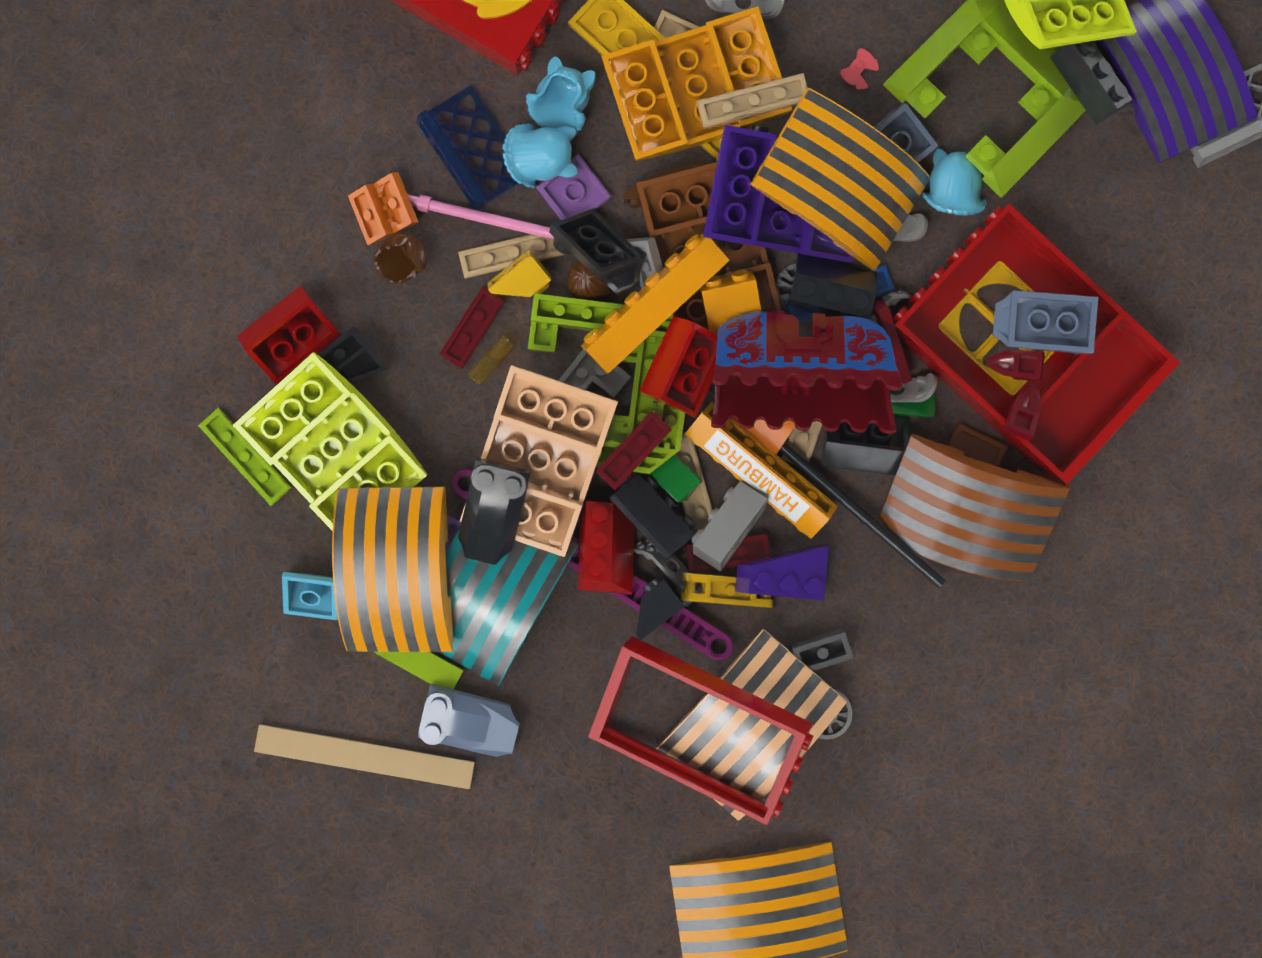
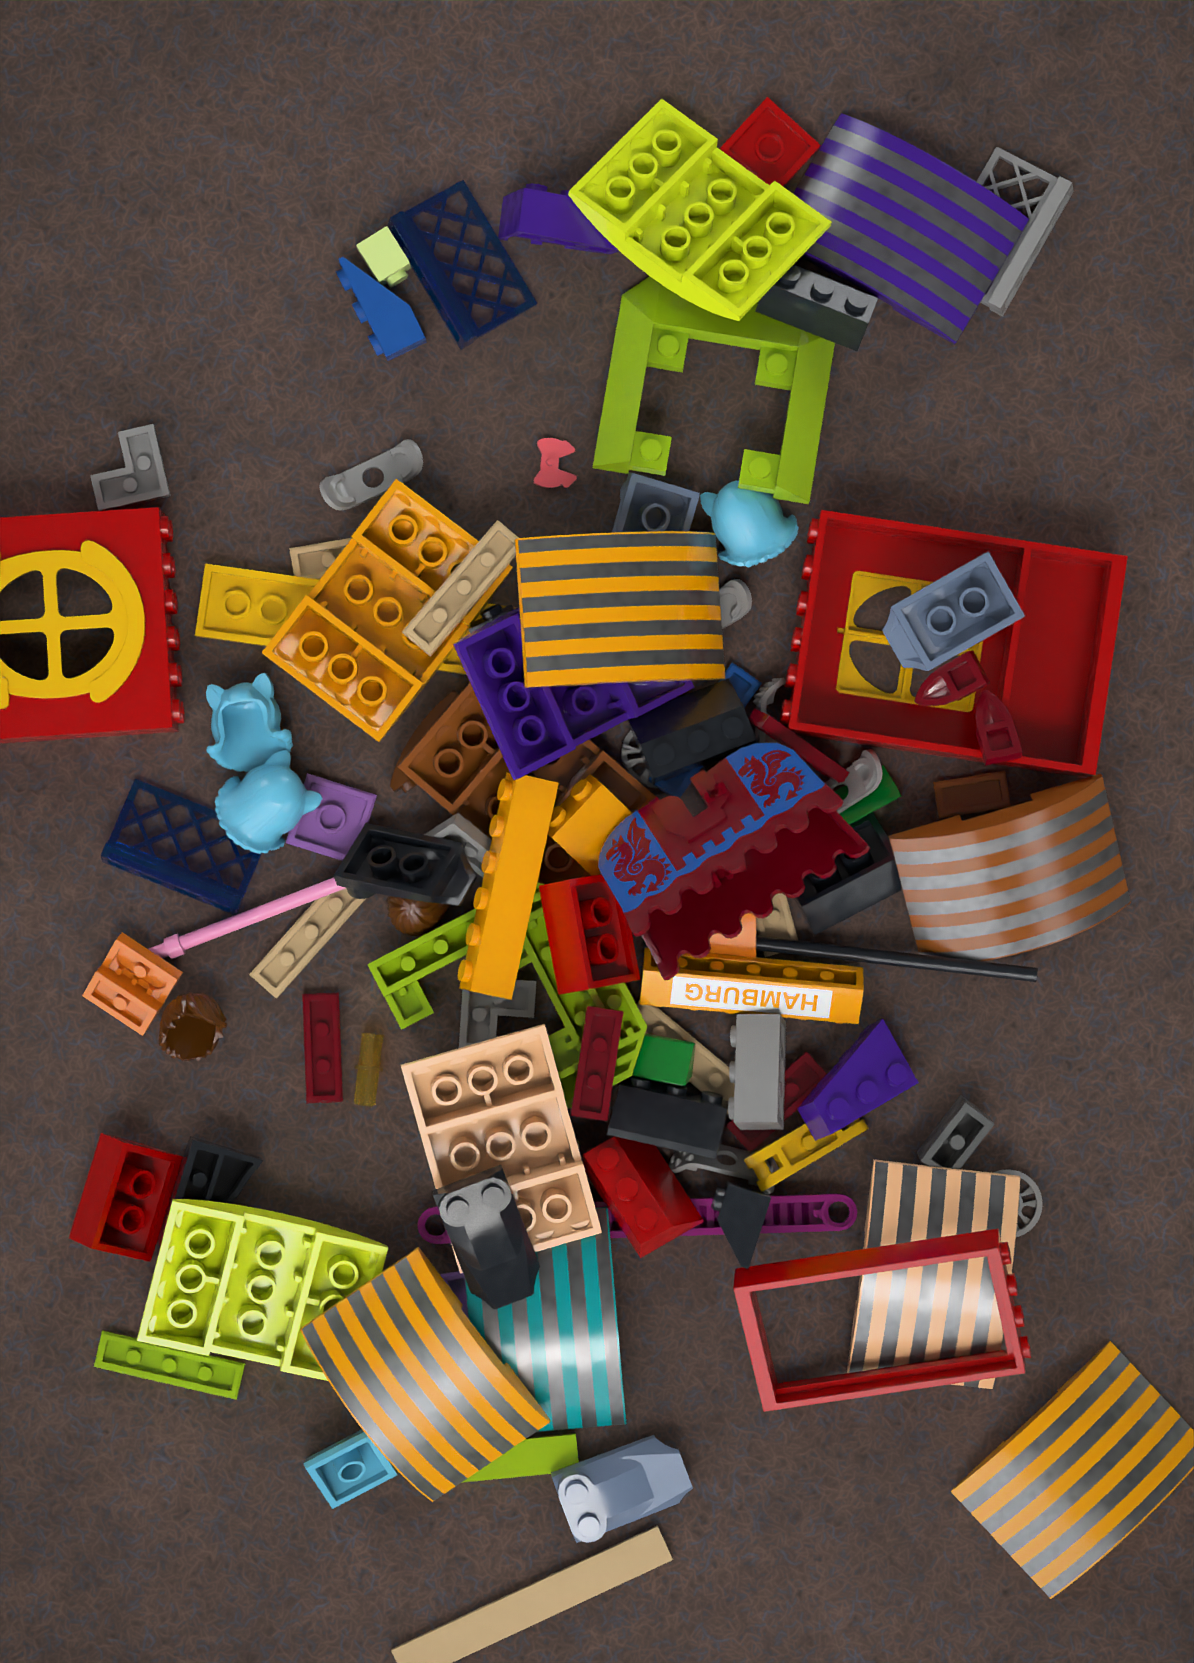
camera: 40 degrees left, 0 degrees up
yellow slope [487,249,551,297] -> none

